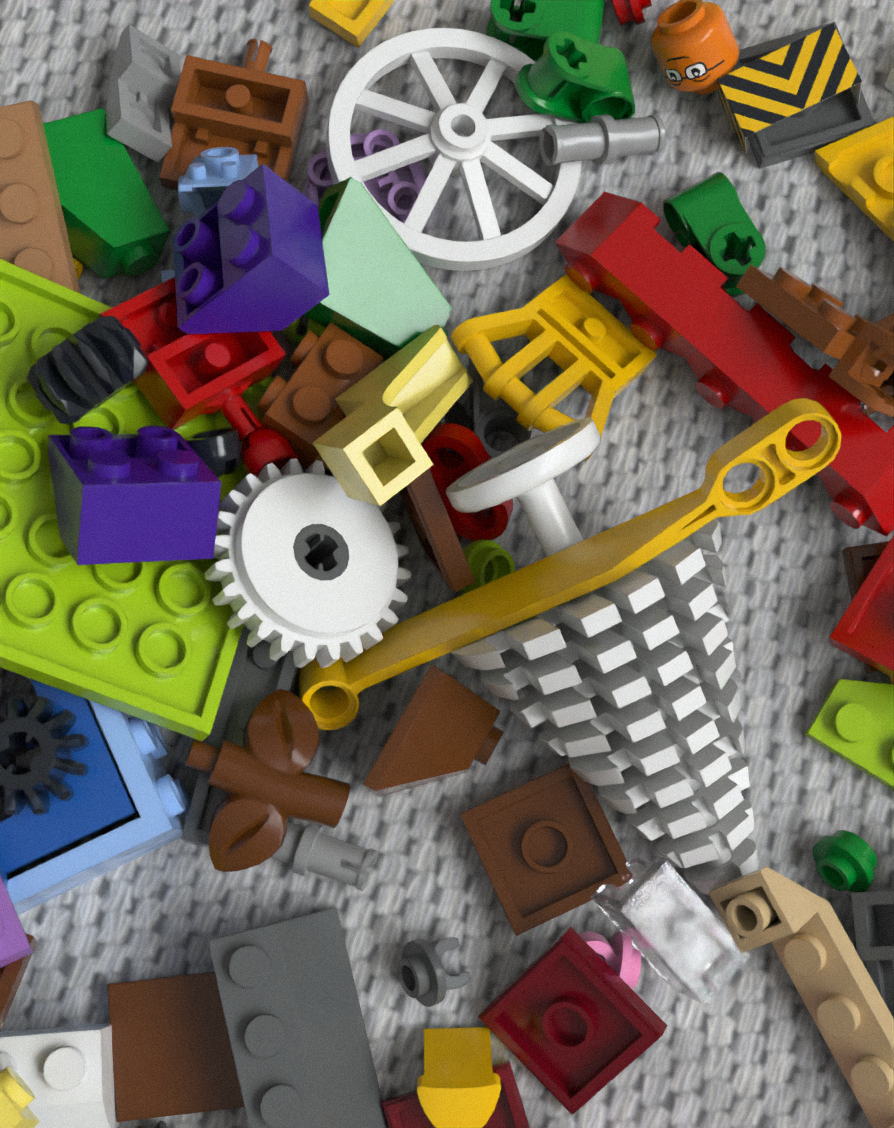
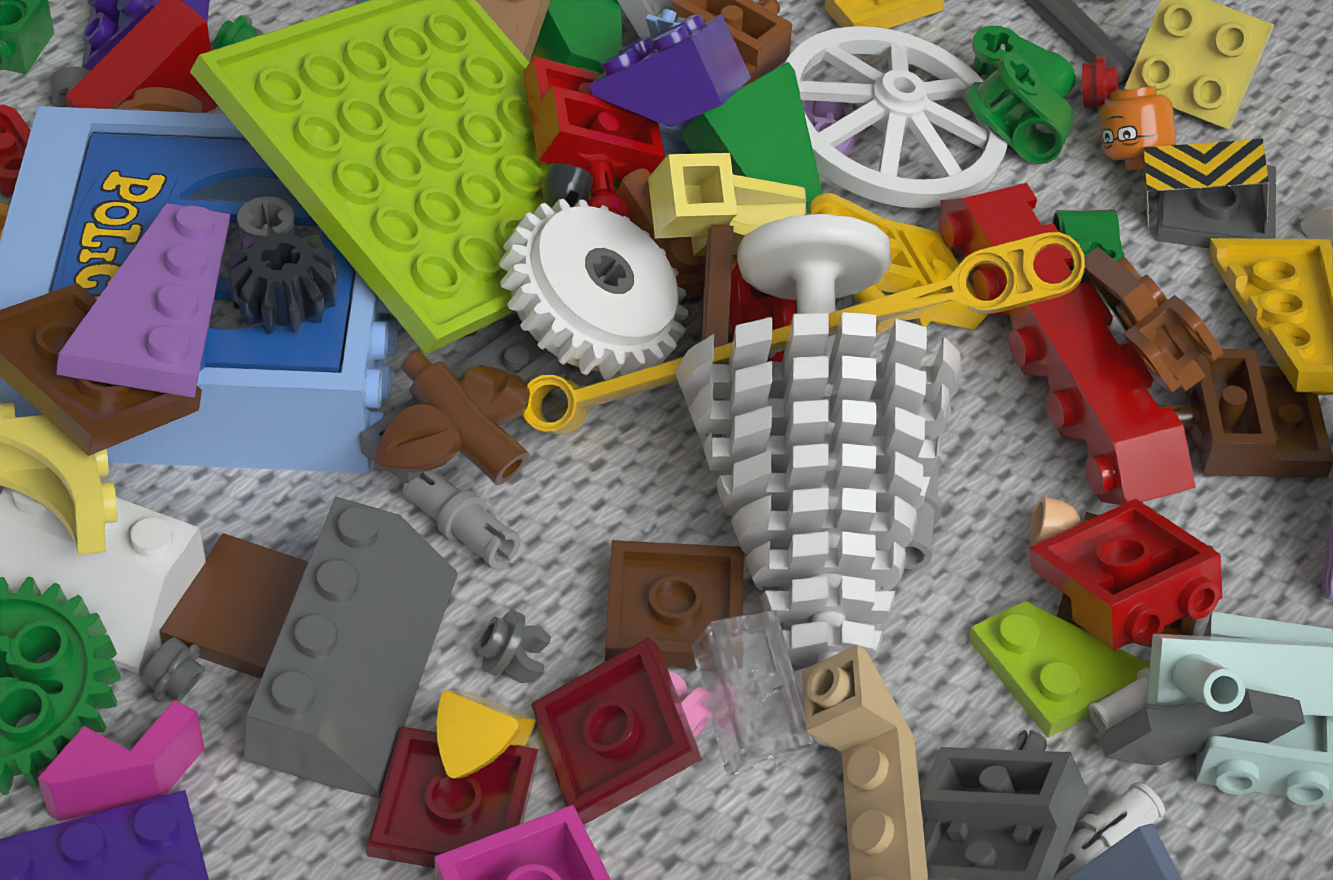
camera: 25 degrees right, 30 degrees down
black gear [26,316,149,424] -> none
dark purple slope [47,426,221,565] -> none
reddish brown slope [363,664,504,797] -> none
light grey pin [539,114,666,166] -> none
green plate [813,830,878,893] -> none
none -> light nougat hinge [1030,496,1082,546]

